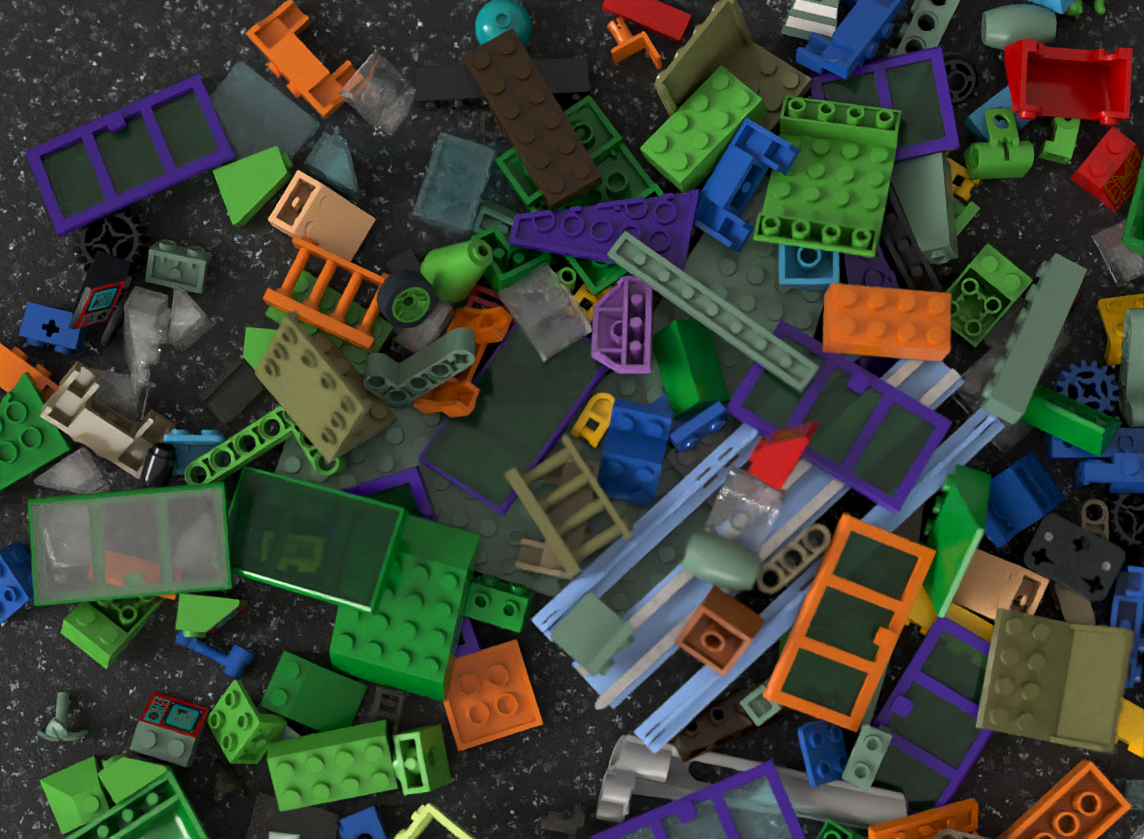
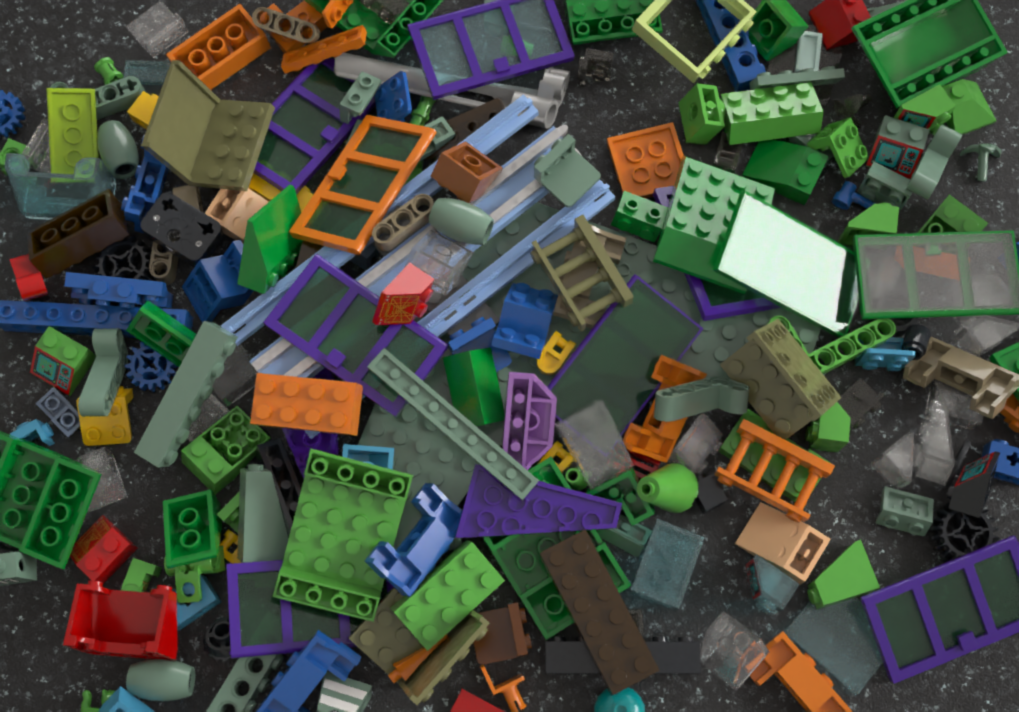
camera: 175 degrees left, 10 degrees down
black wheel [377,270,437,328] -> none
none -> green slope [163,489,222,569]
none -> orange piece [388,634,448,683]
none -> bright green pin [405,96,436,138]
none -> reddish brown bracket [474,602,532,665]
none -> sand green plate [749,66,845,90]
none -> sand green slope [856,162,913,212]
none -> sand green beam [906,124,962,200]

